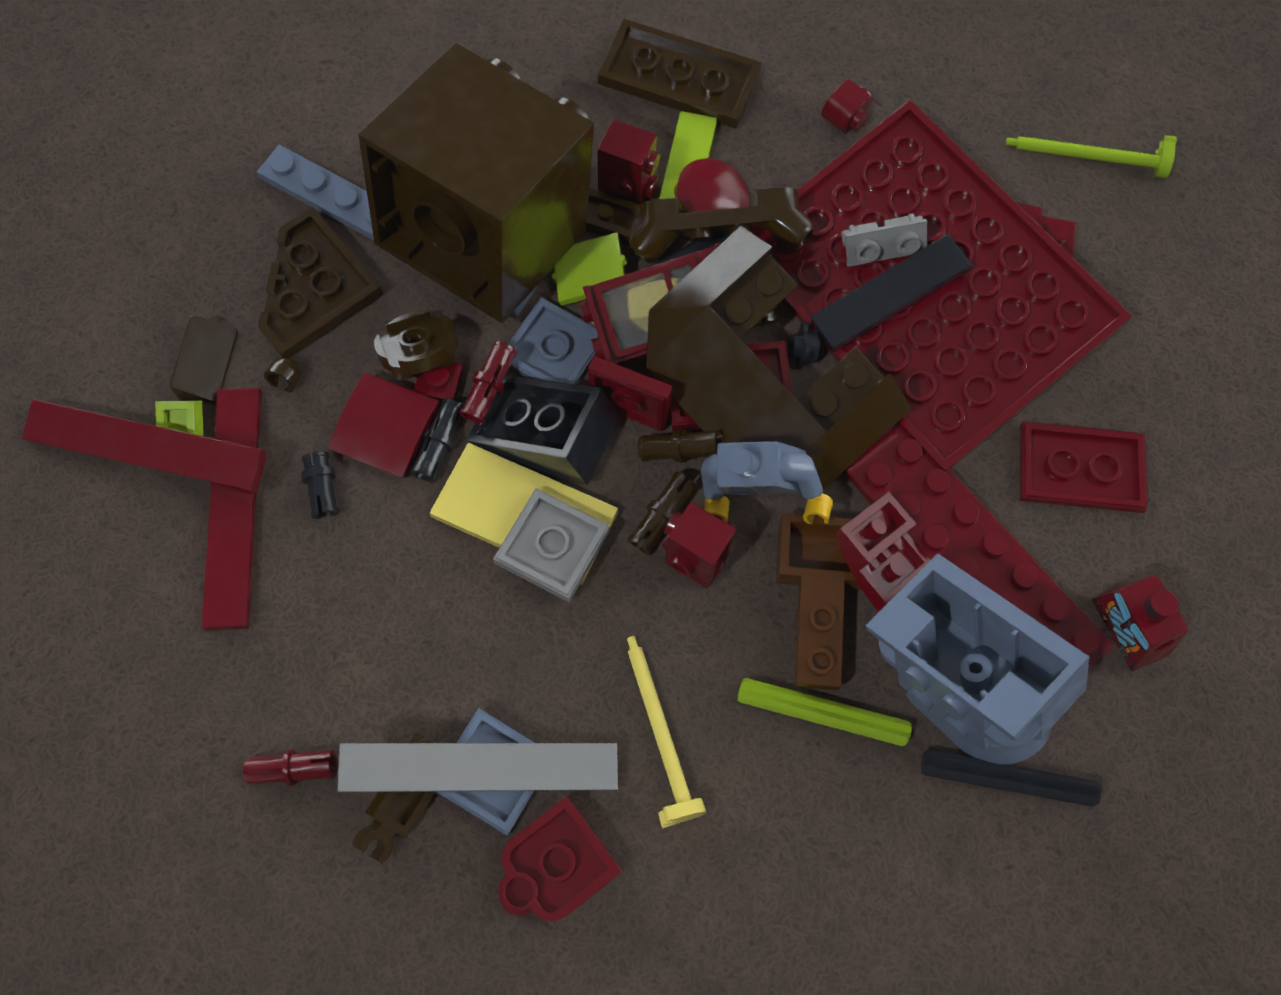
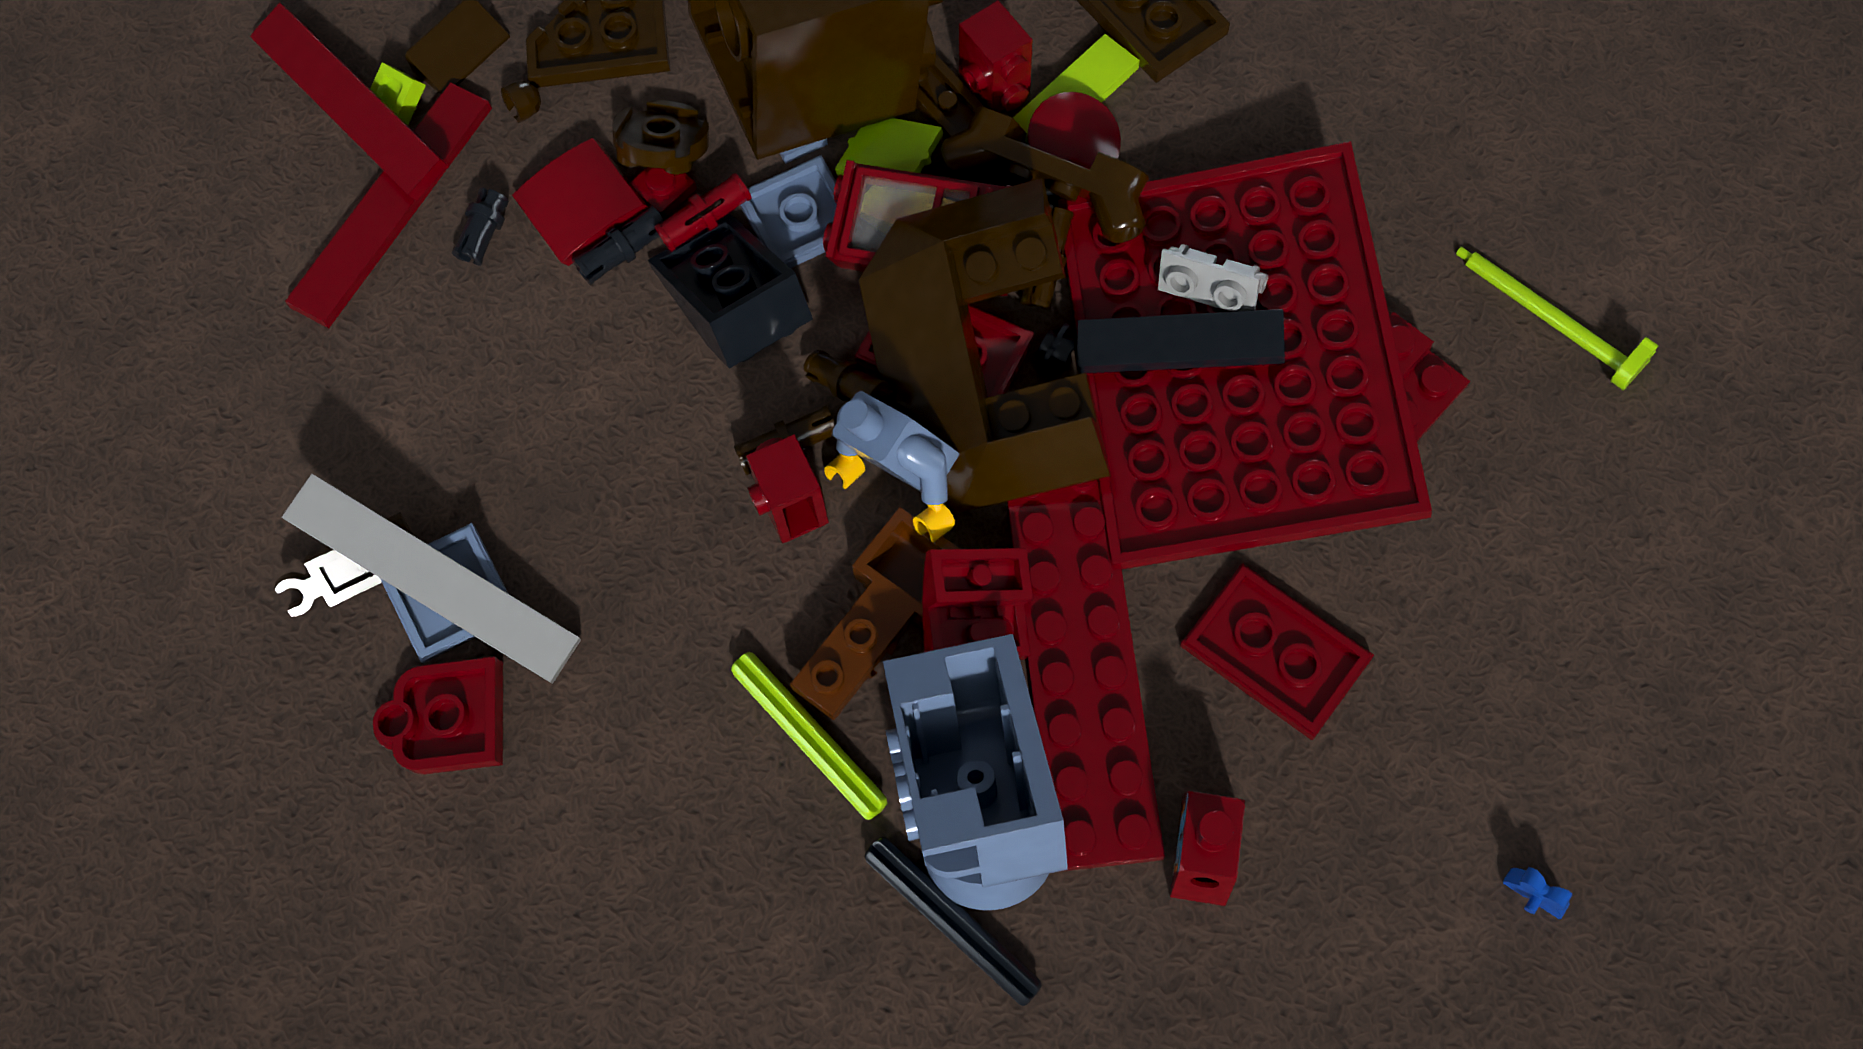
camera: 40 degrees right, 0 degrees up
dark red axle [242,749,337,786] -> none
light yellow tile [430,443,618,585] -> none
light grey tile [493,488,610,602] -> none
dark red tile [588,356,673,432] -> none
light yellow piece [627,636,706,829] -> none
dark red plate [821,78,873,134] -> none

